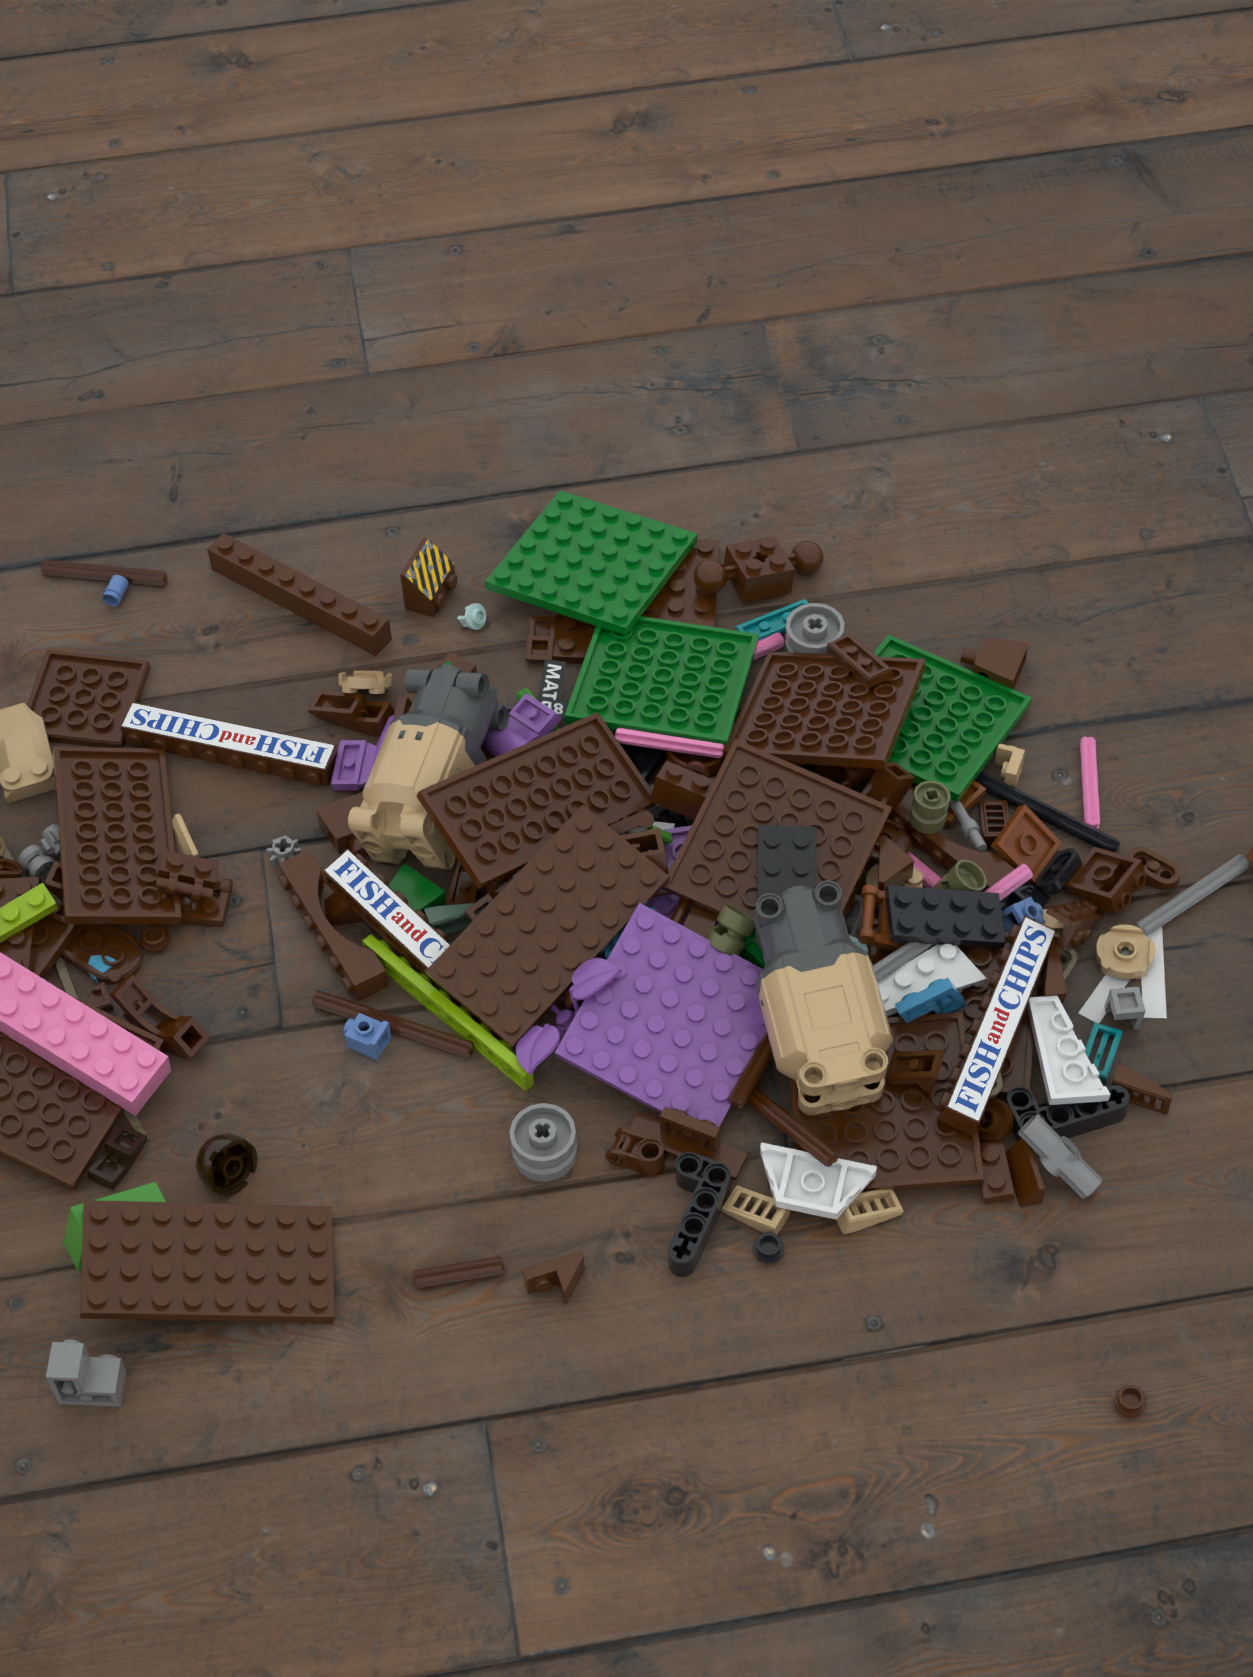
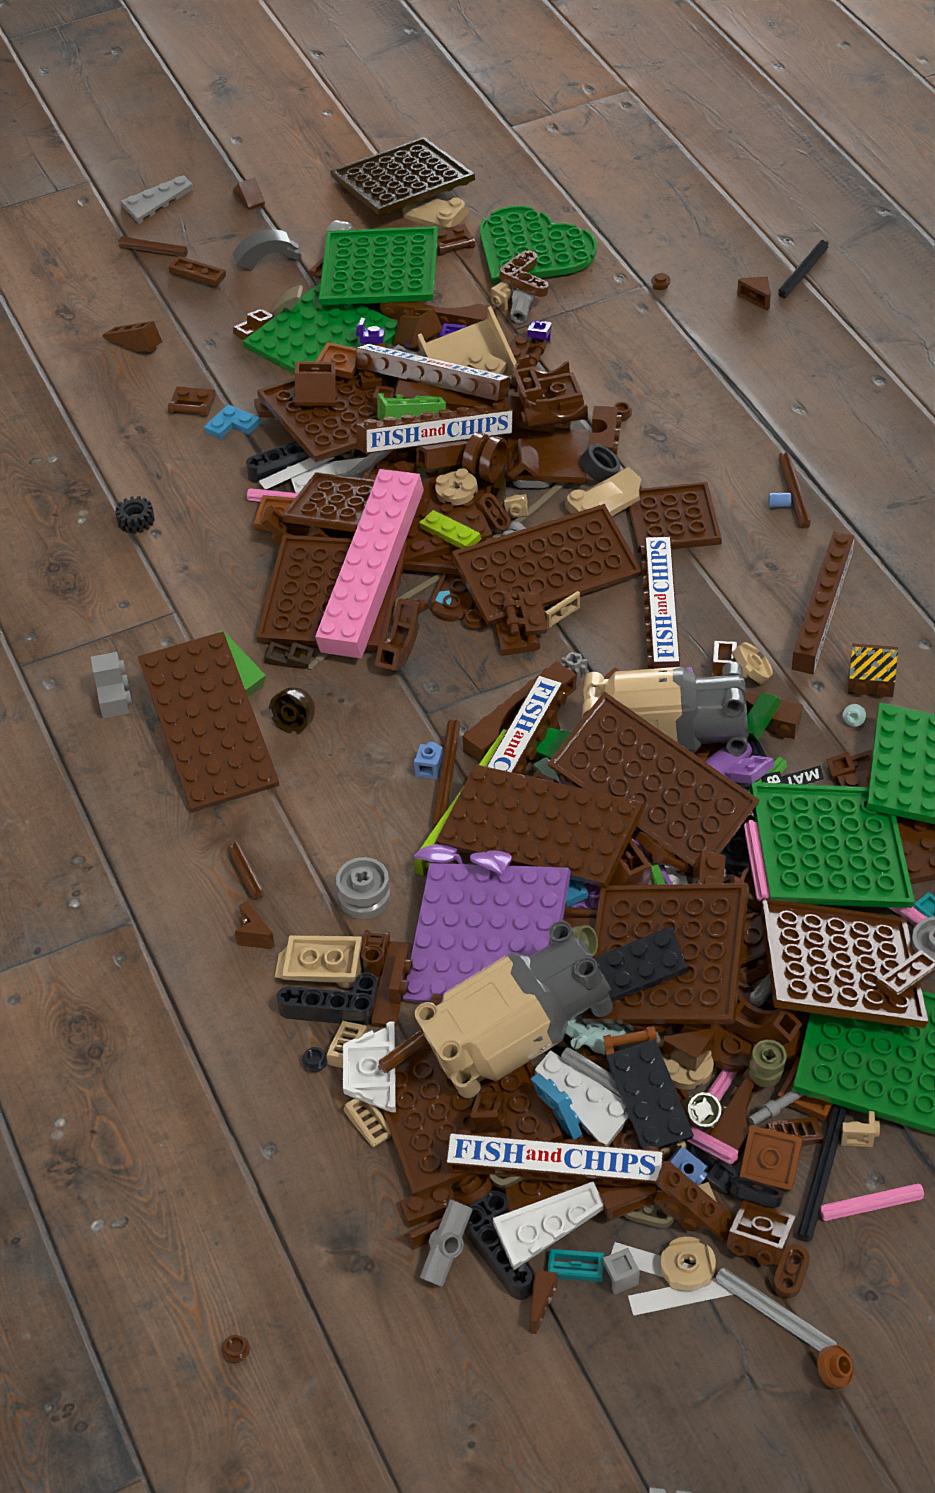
camera: 75 degrees right, 5 degrees down
none -> tan slope [275,936,363,988]

